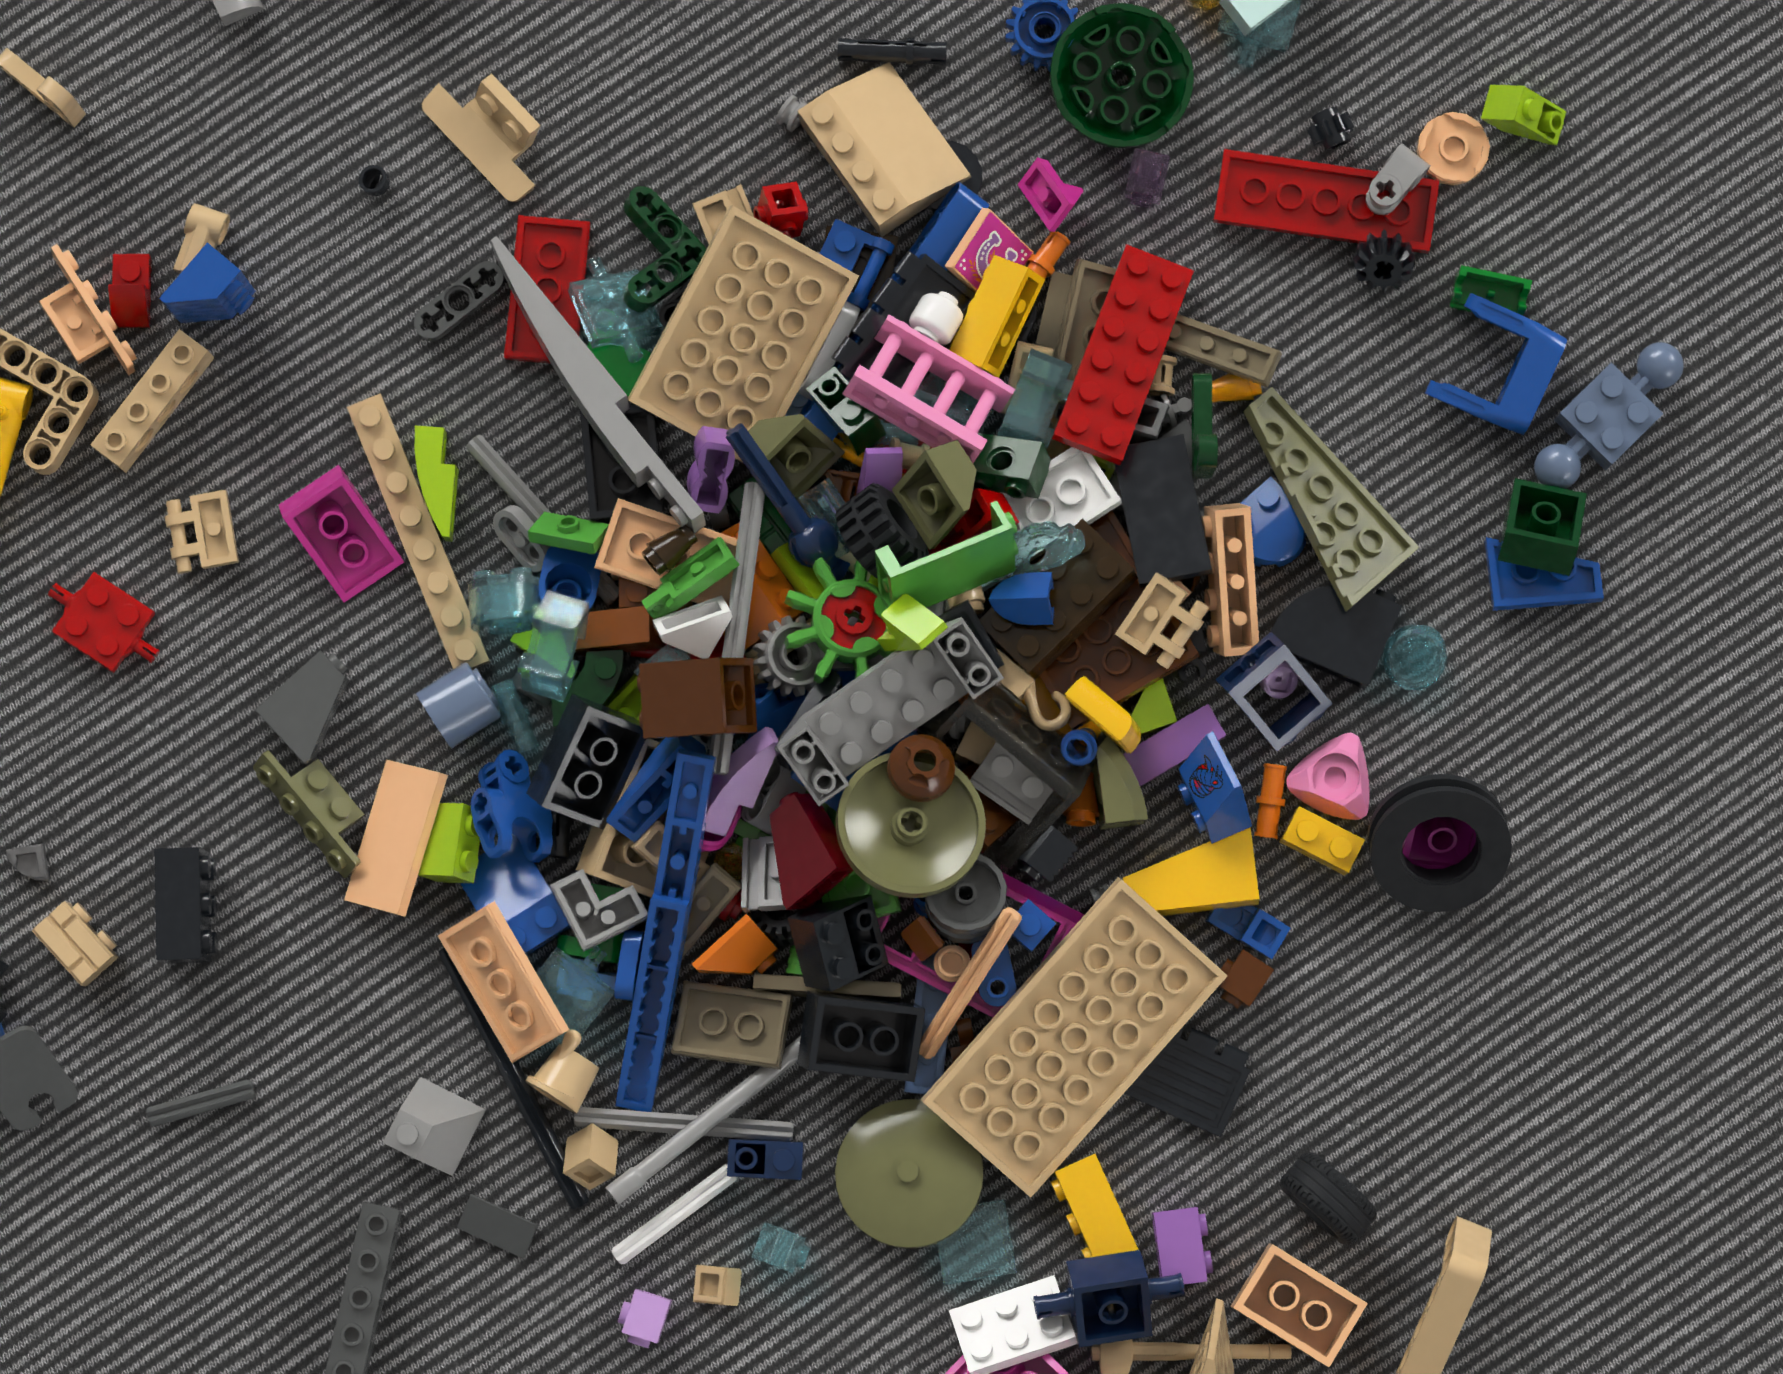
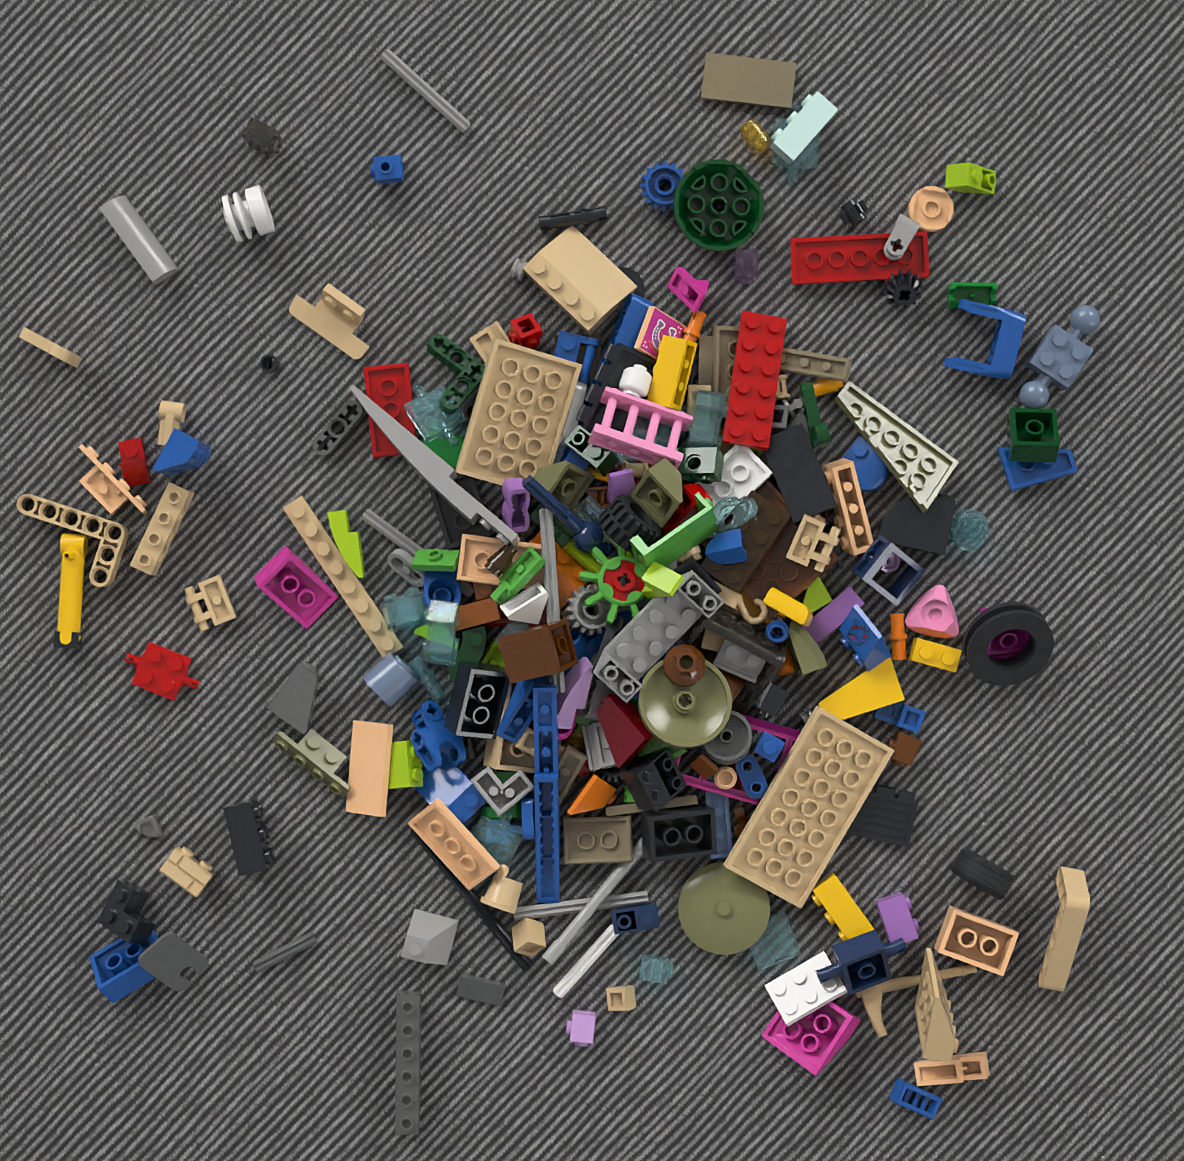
camera: 15 degrees left, 5 degrees up
light nougat axle [919,907,1022,1059] -> none

